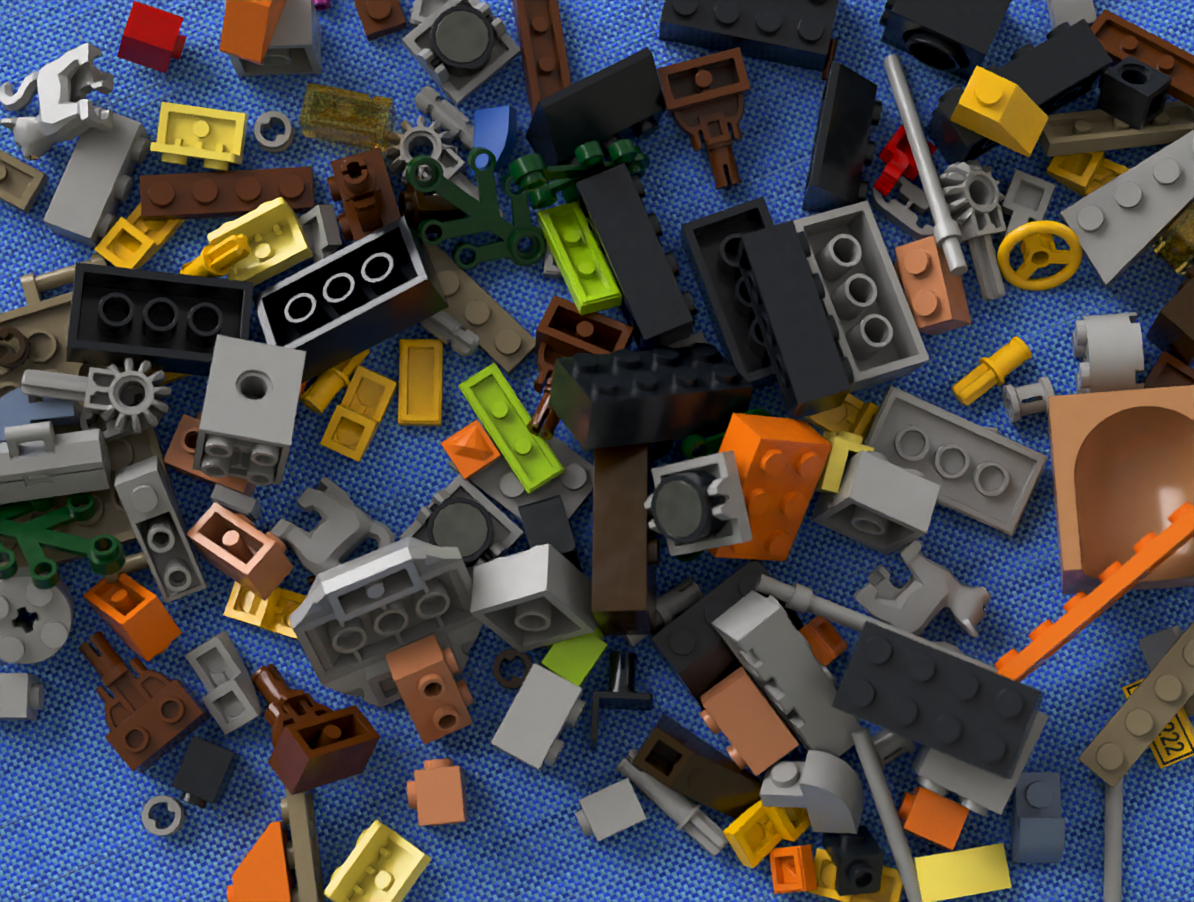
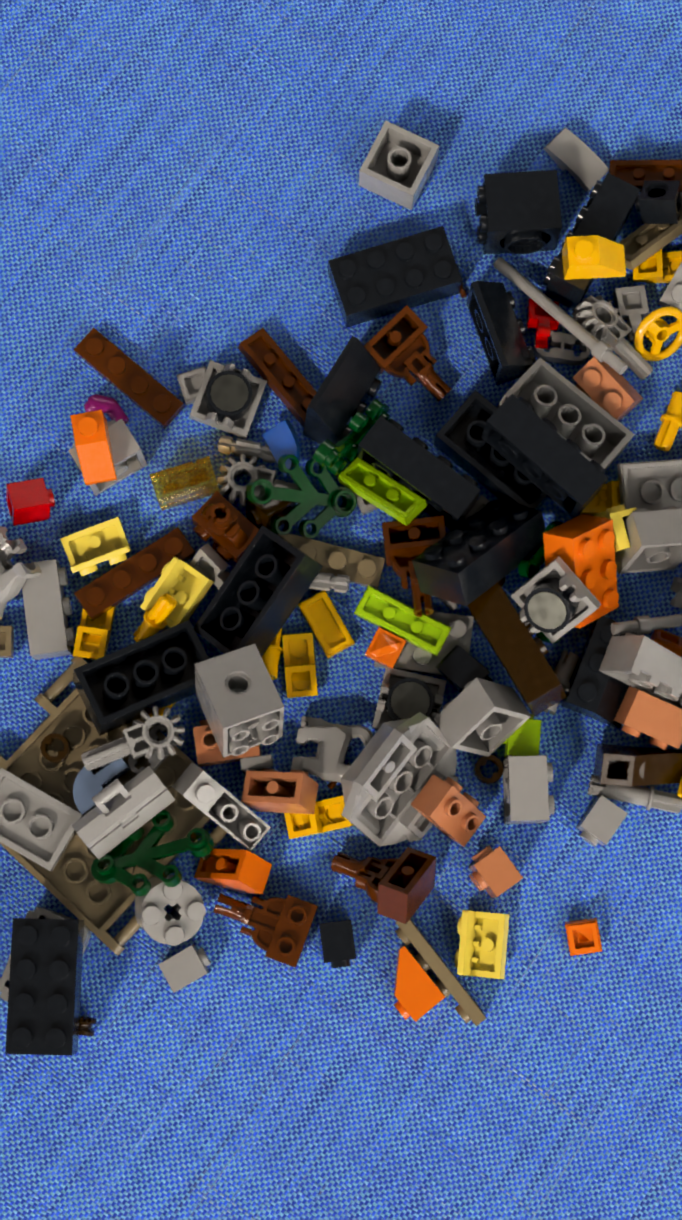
camera: 30 degrees left, 0 degrees up
light grey bush [142,795,185,836] -> none
light grey slope [184,630,262,735] -> none
light grey bush [254,111,294,154] -> none
black bracket [590,651,653,751] -> none

